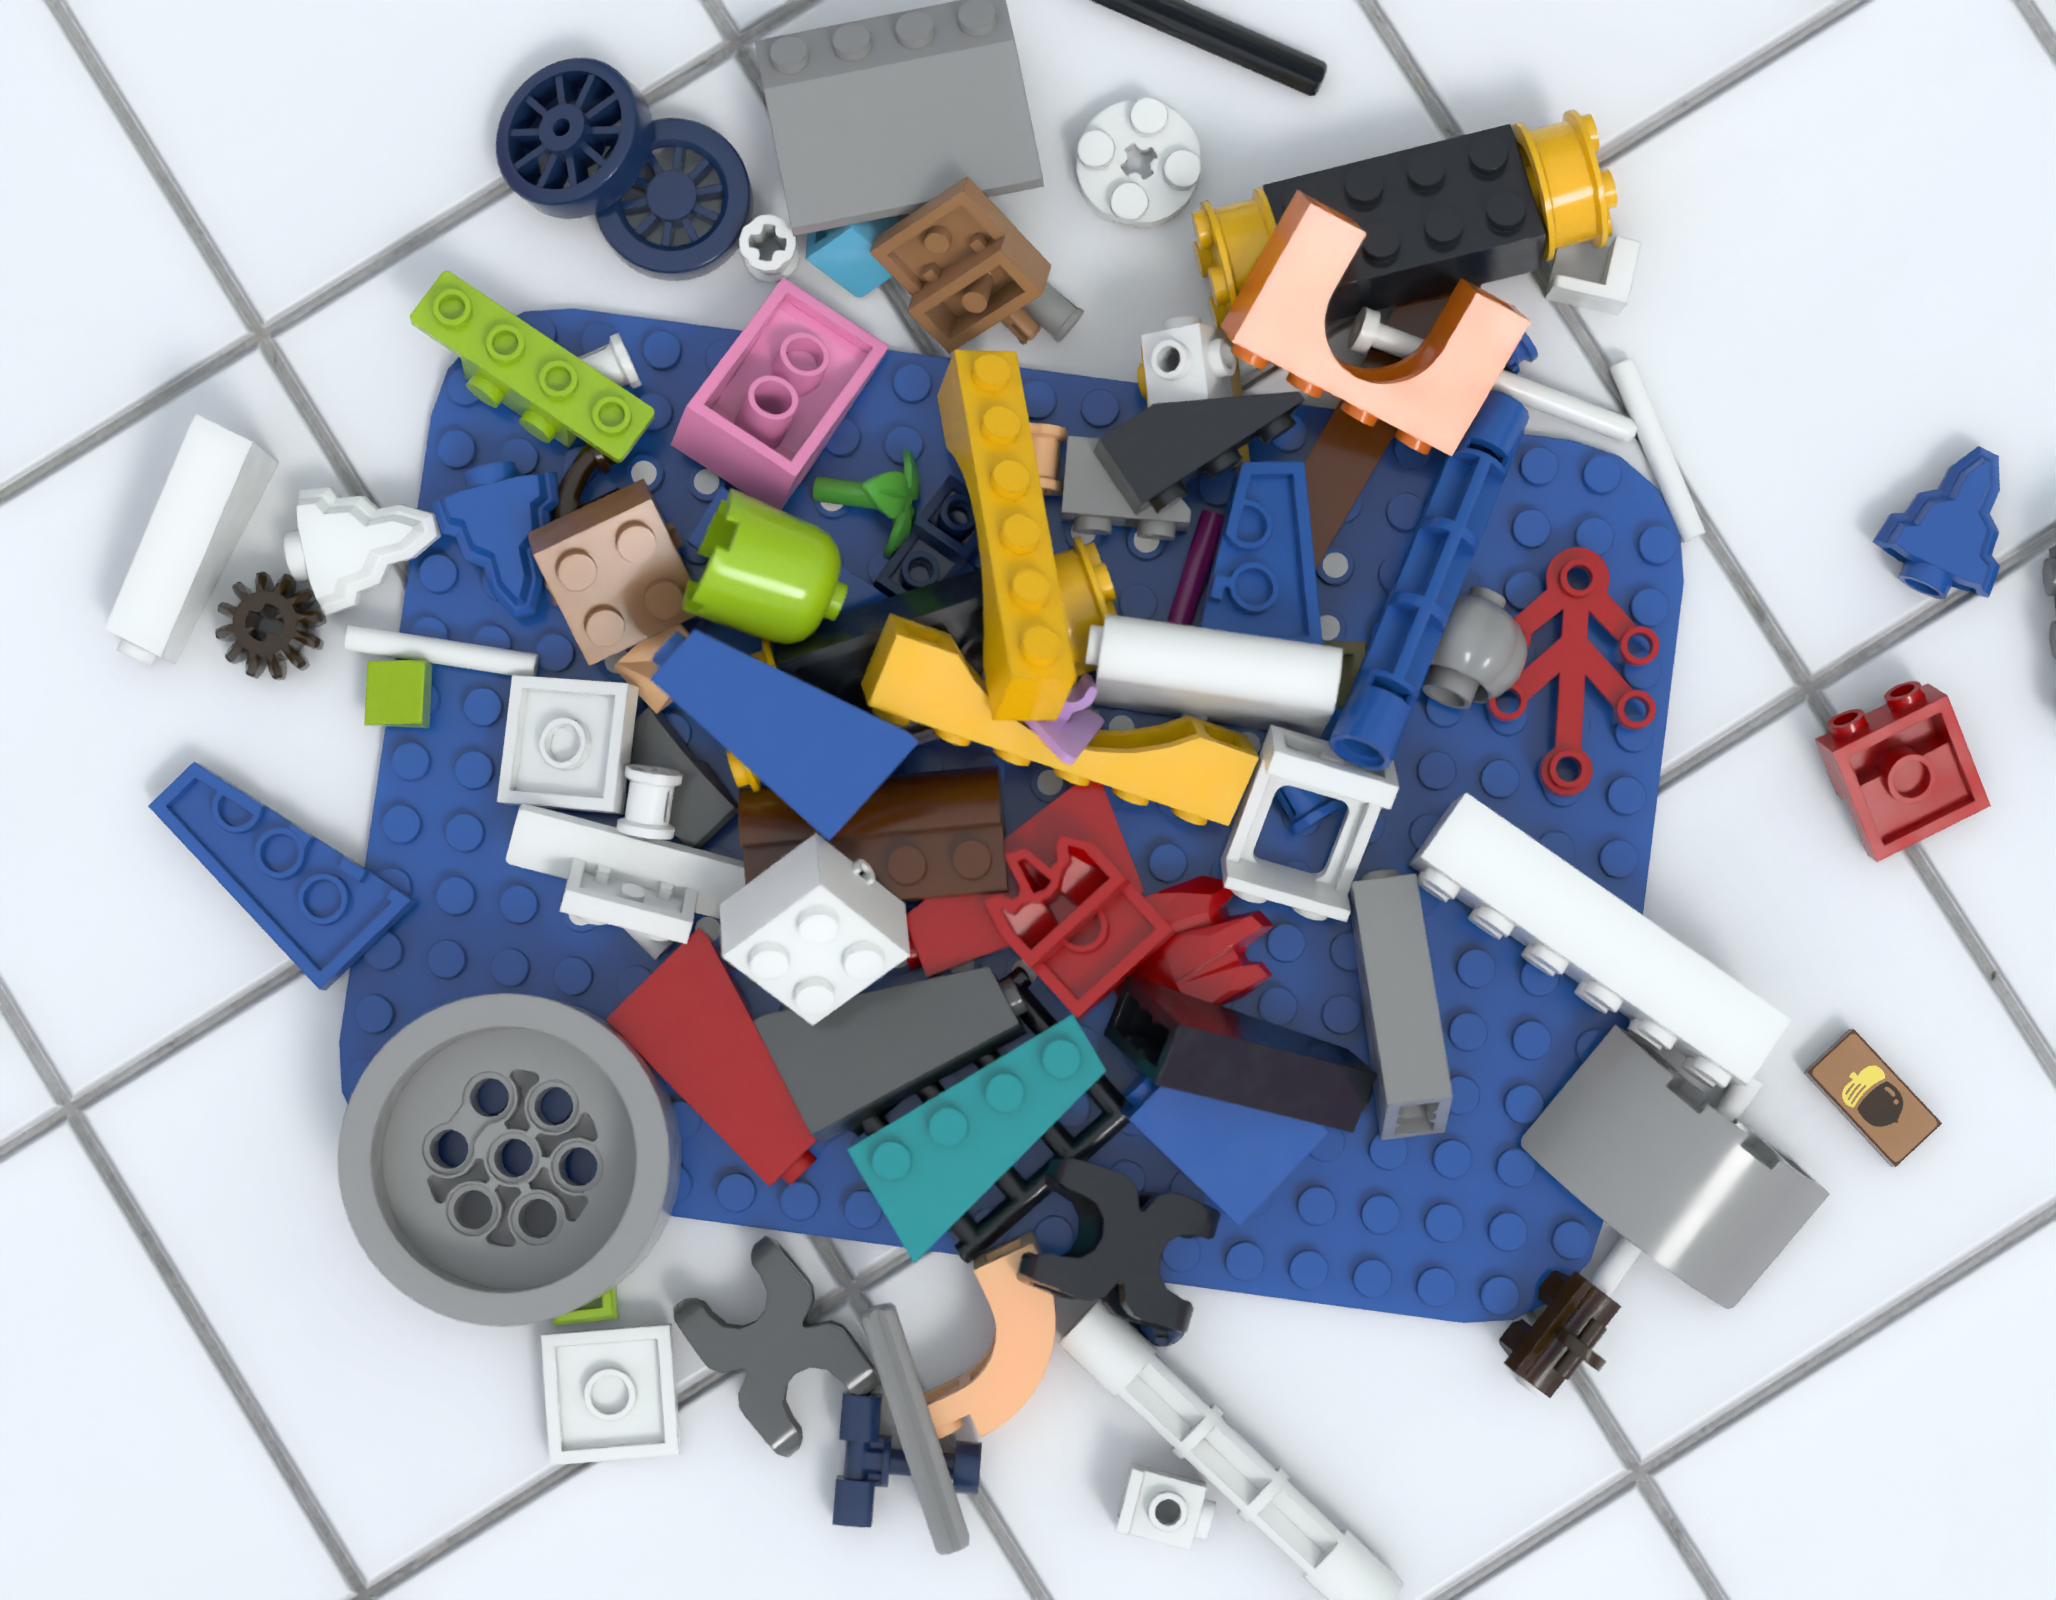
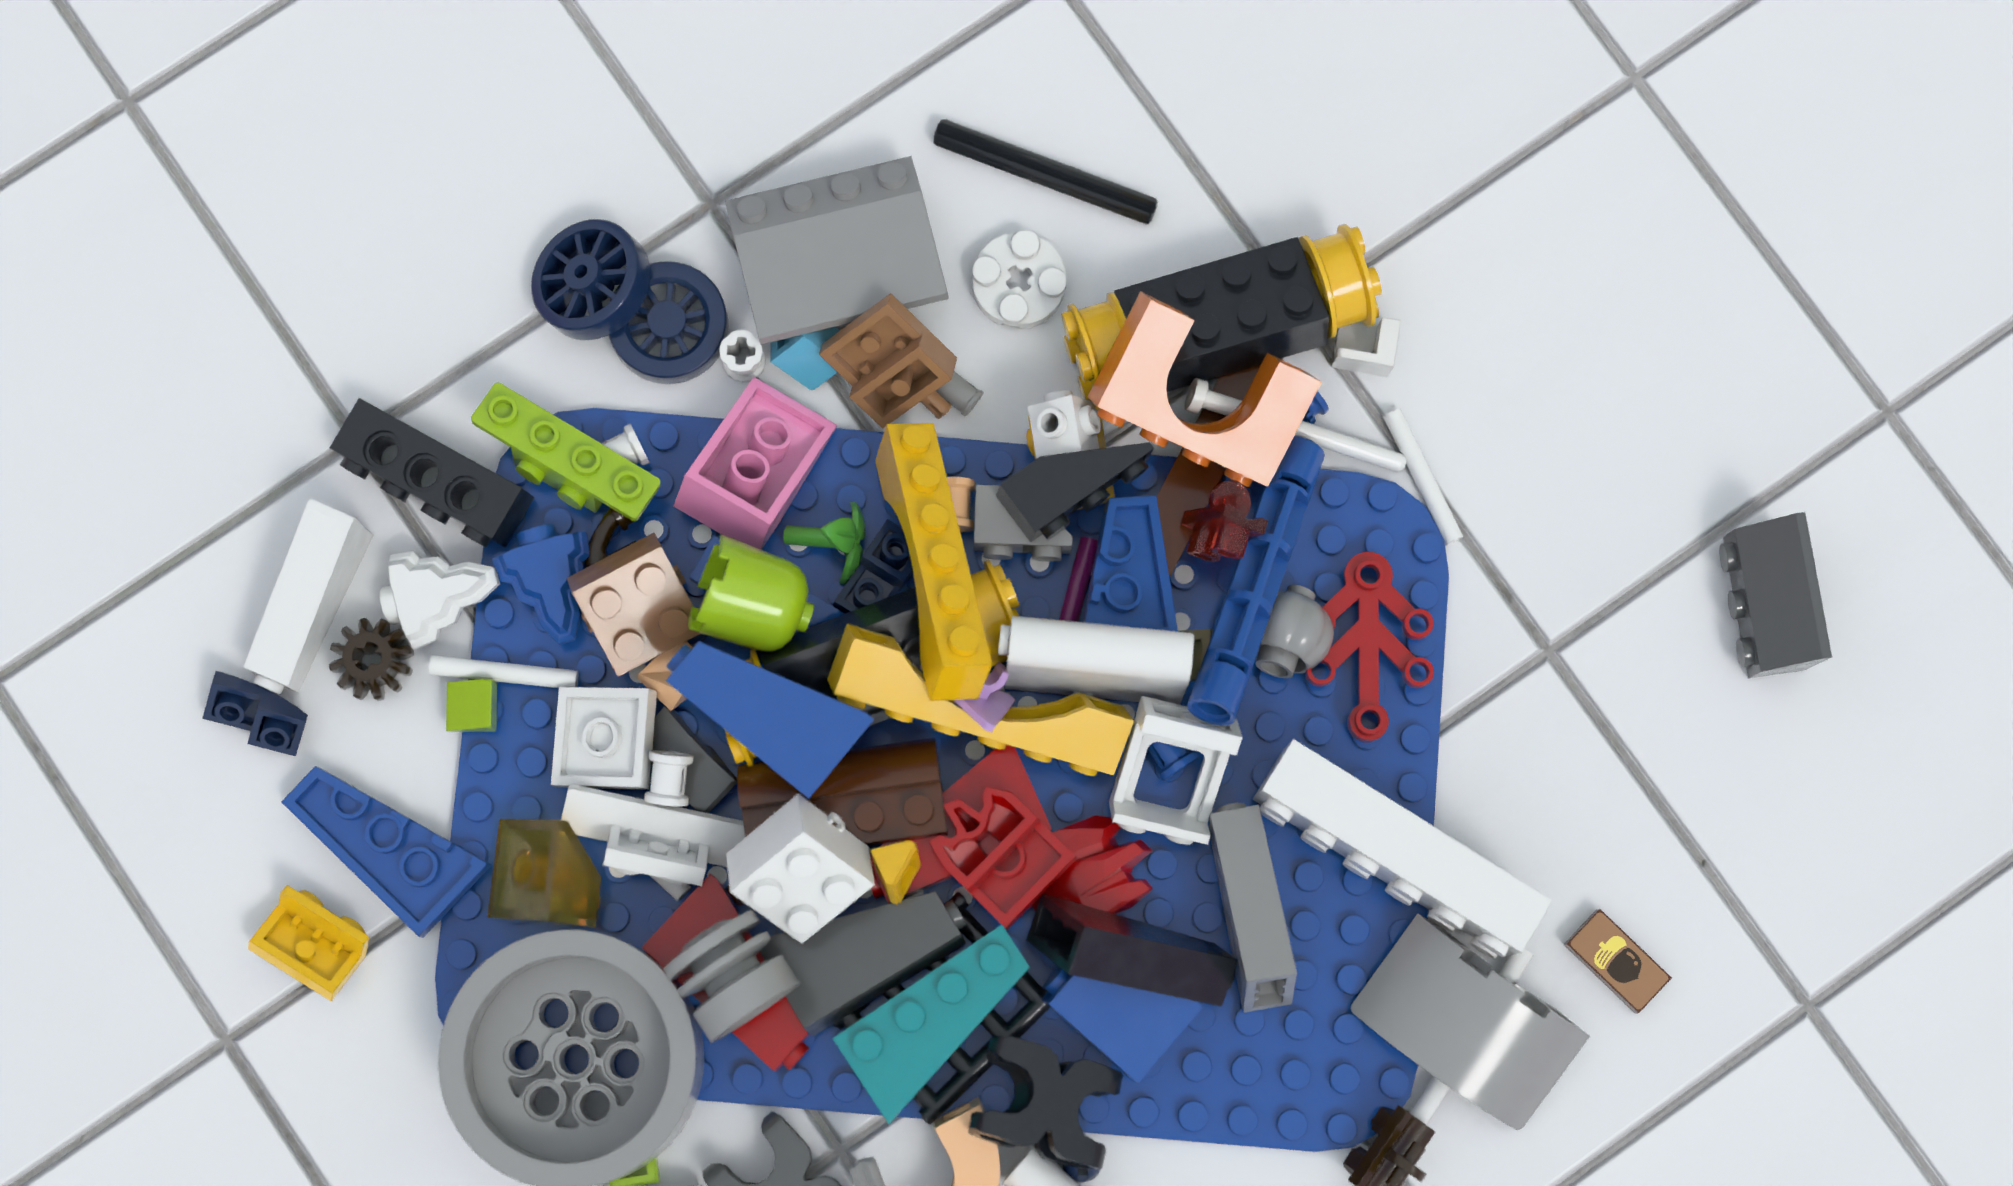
camera: 10 degrees left, 5 degrees down
plate [1815,681,1991,862] -> none
blue rock [1872,446,2000,599] -> none
none -> dark blue slope [202,671,308,756]
none -> yellow bracket [248,885,369,1002]
none -> black brick [329,398,535,548]
none -> clear yellow slope [487,819,601,927]
none -> light grey wheel [664,910,800,1043]
none -> yellow slope [871,840,921,905]
none -> clear red hips [1180,480,1268,562]

